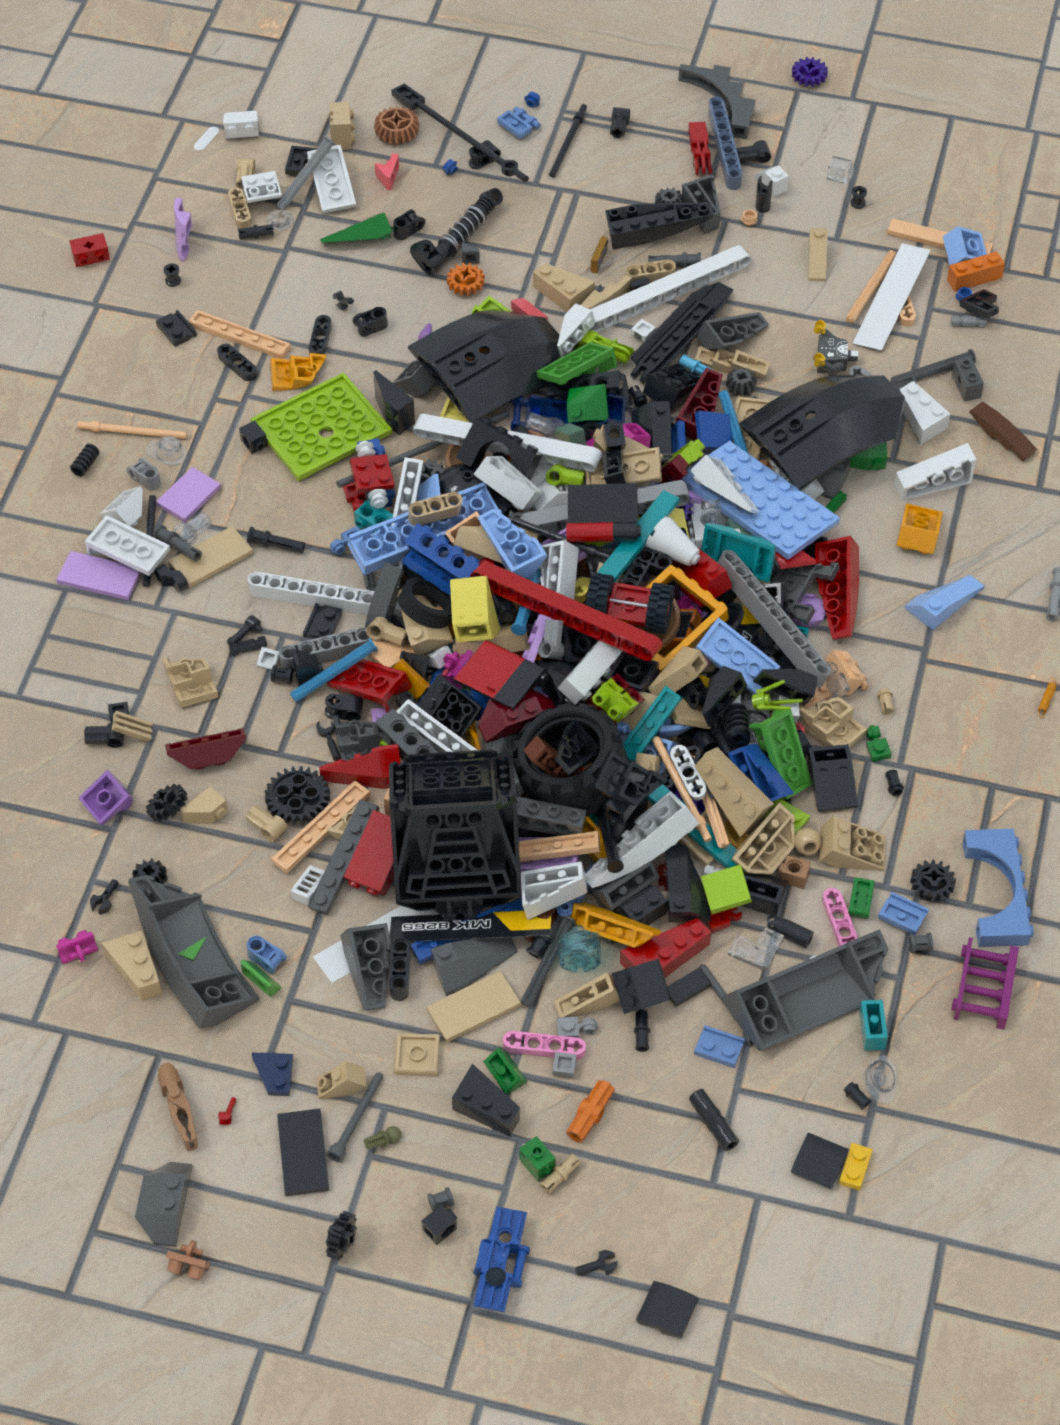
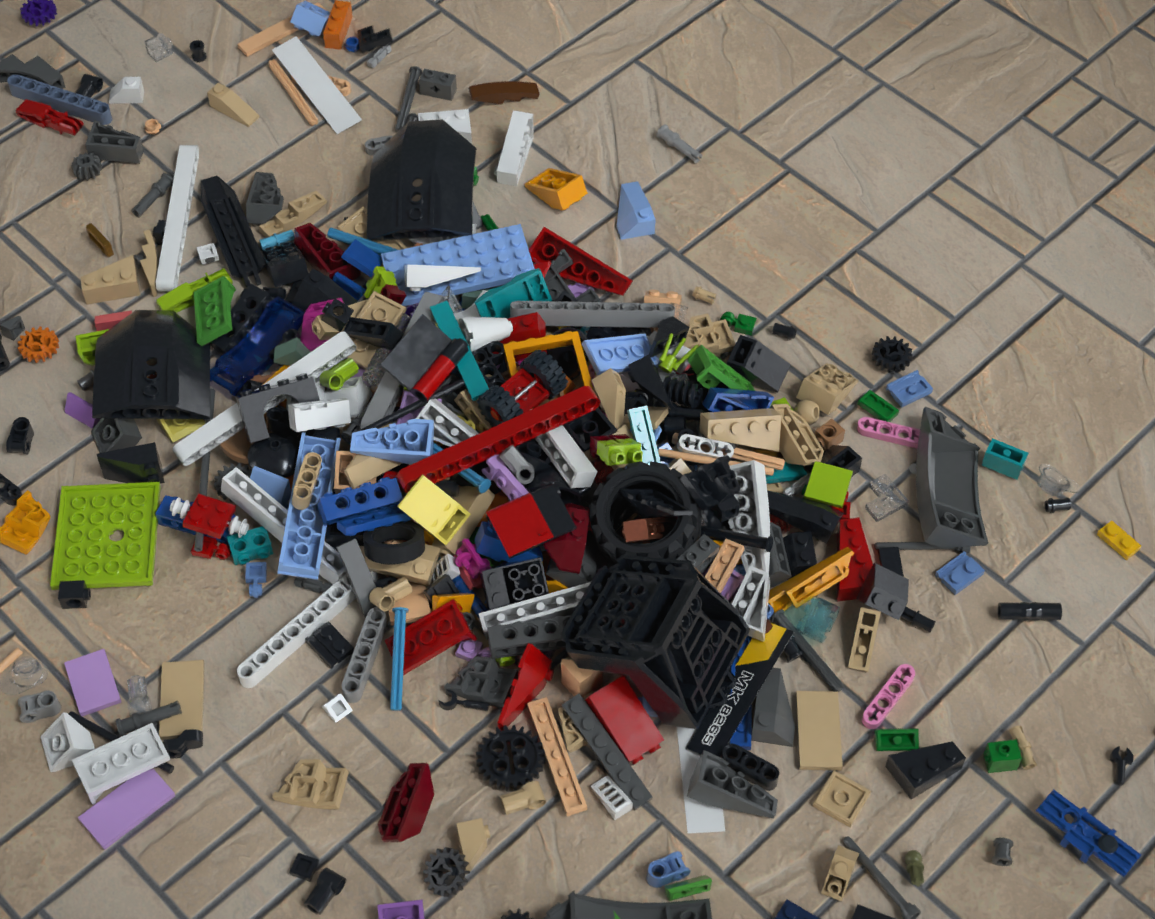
camera: 60 degrees left, 0 degrees up
tan tile [112,711,153,742] -> none
black piece [227,615,263,645] -> none
black axle [229,636,267,655] -> none
black pin [247,526,305,554] -> none
black bush [270,665,294,685] -> none
black slope [291,649,323,687] -> none
black piece [325,693,363,721] -> none
black brick [421,1205,457,1245] -> none
clear piece [525,412,565,440] -> none
light grey plate [552,1052,577,1077] -> none
white slope [557,303,596,358] -> none
light grey plate [557,1017,598,1038] -> none
orange piece [566,1080,615,1143] -> none
green slope [567,384,609,425] -> none
black wedge [605,202,714,249] -> none
tan beam [626,260,676,283] -> none
dark grey gear [726,367,757,397] -> none
black piece [755,176,773,213] -> none
black piece [767,915,814,948] -> none
black slope [791,1132,849,1189] -> none
dark grey torso [813,320,858,375] -> none
dark grey bush [909,933,933,953] -> none
magenta fence [951,937,1019,1030] -> none
medium blue arch [962,829,1034,947] -> none
light orange piece [1038,678,1057,718] -> none

